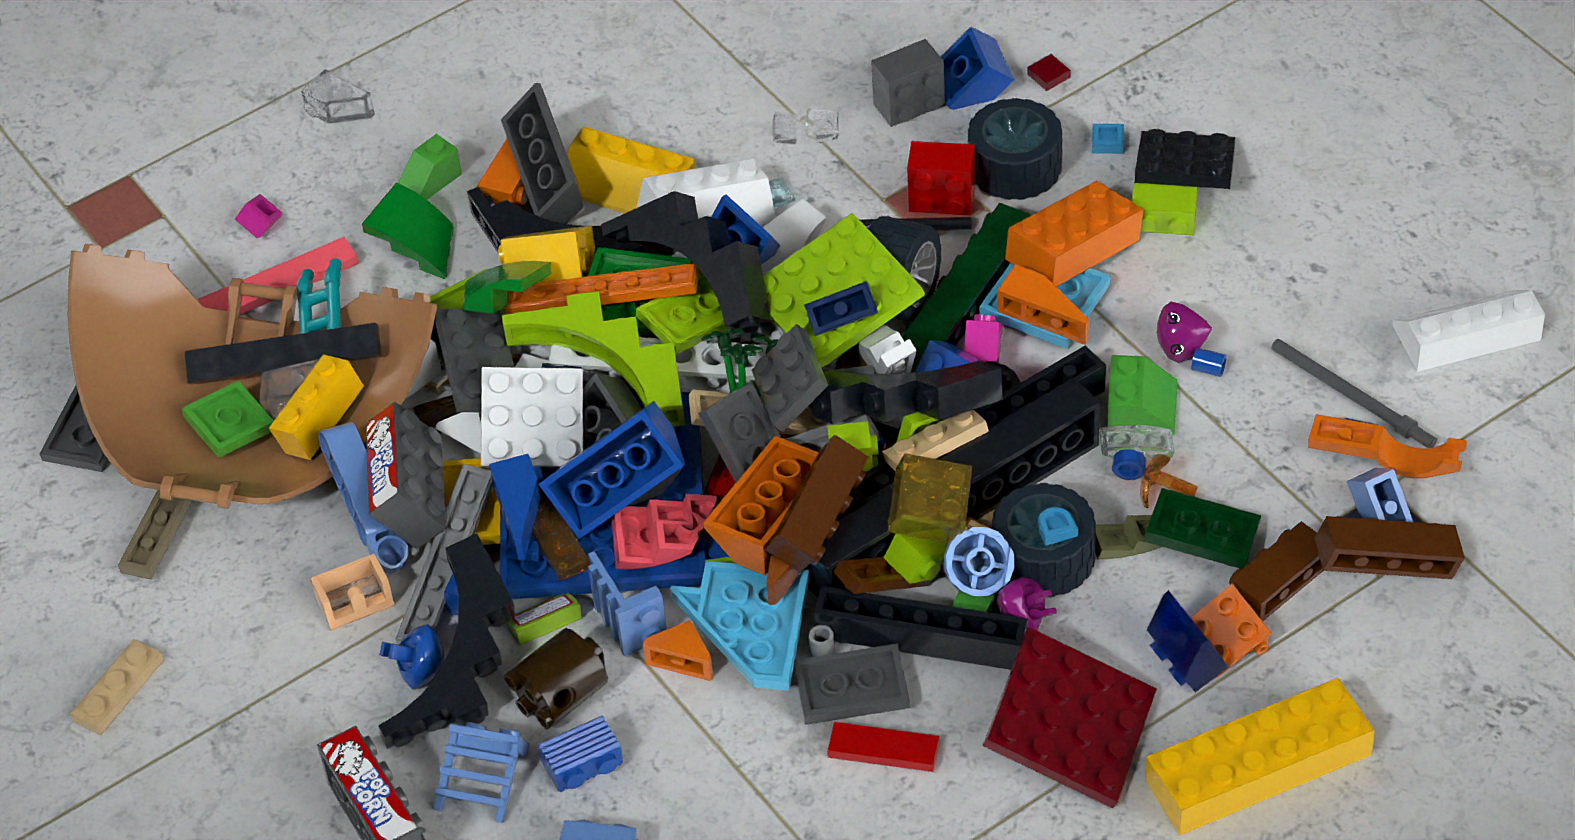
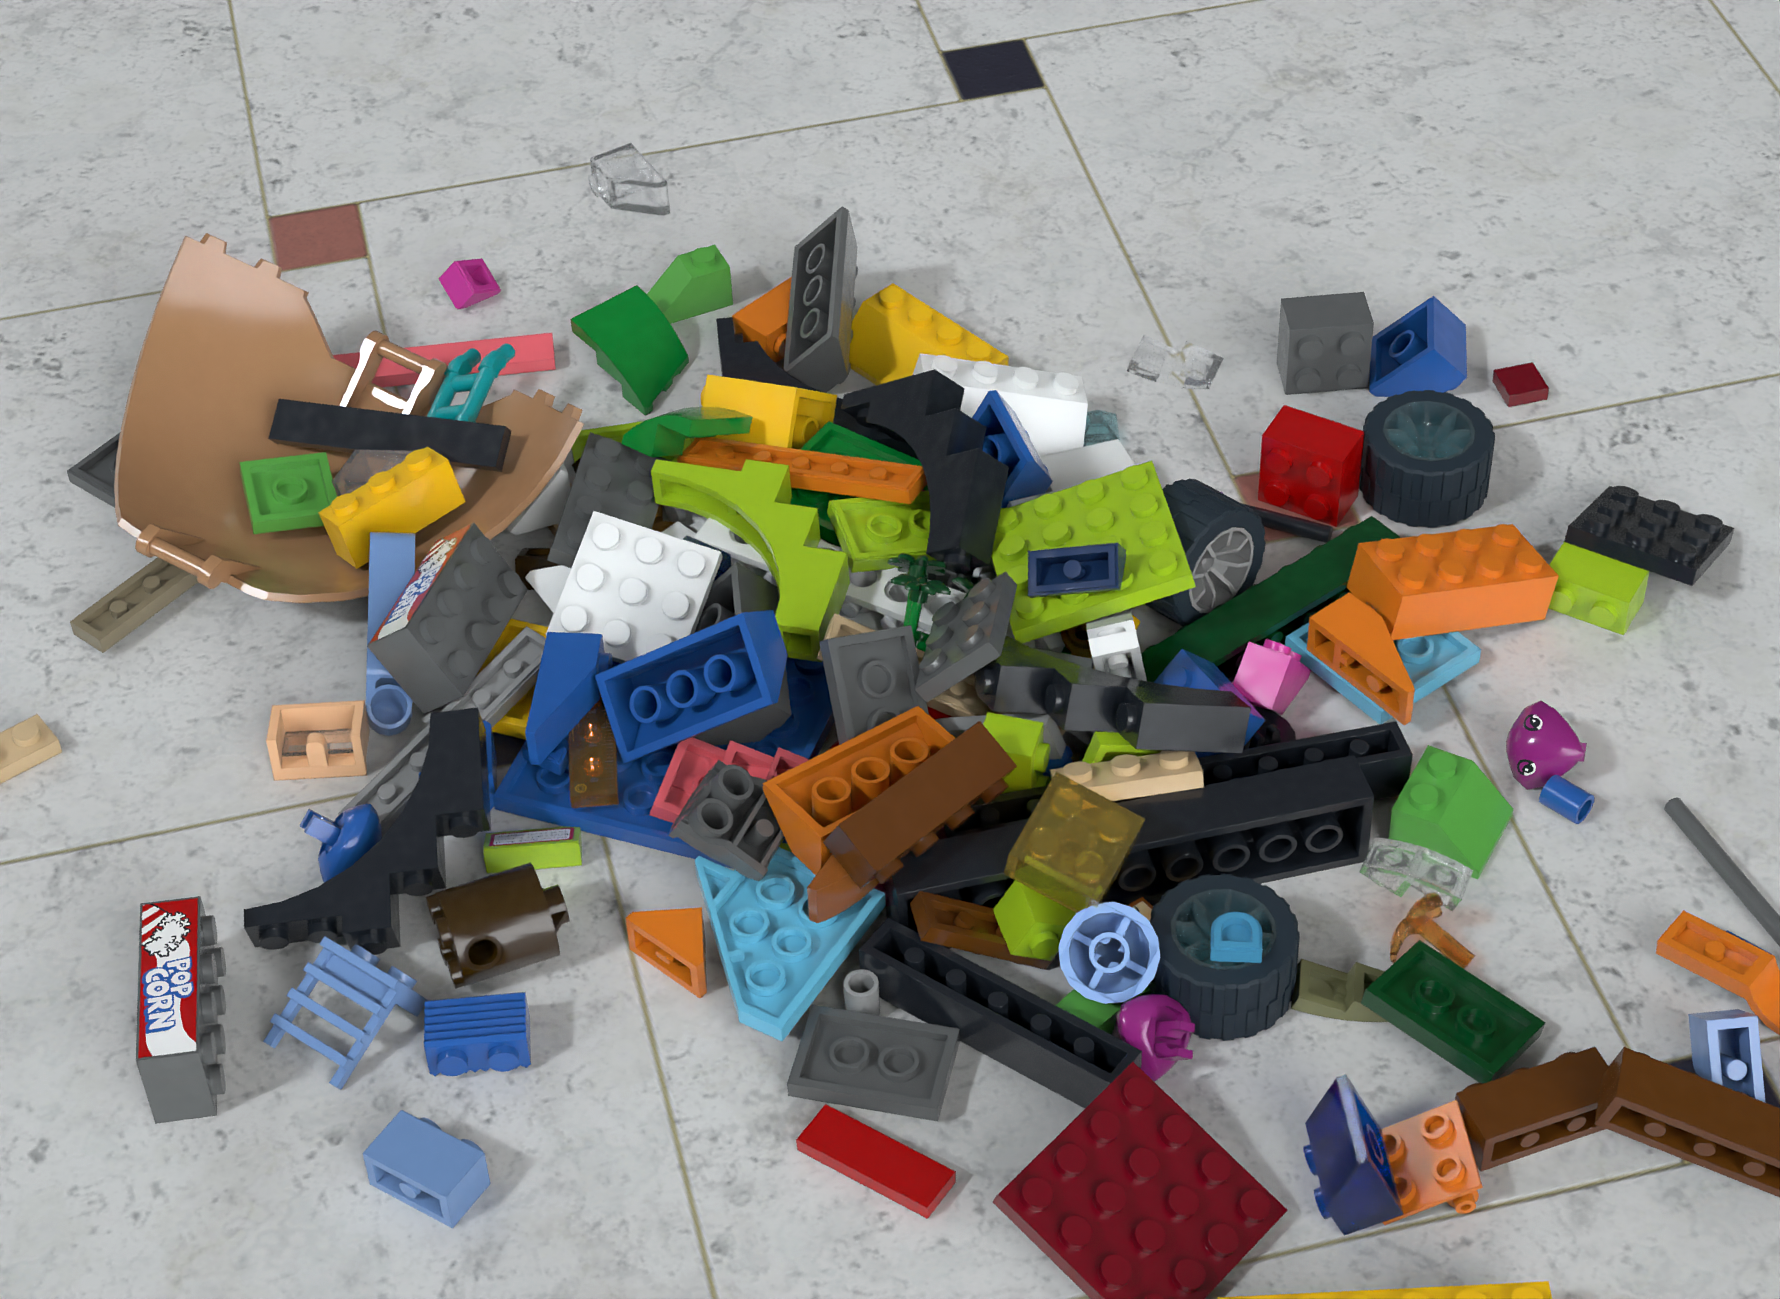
camera: 20 degrees right, 5 degrees down
medium blue plate [588,551,667,656] -> none
dark azure tile [1092,124,1124,154] -> none
blue tile [1112,449,1147,480] -> none
none -> dark grey slope [668,760,785,881]

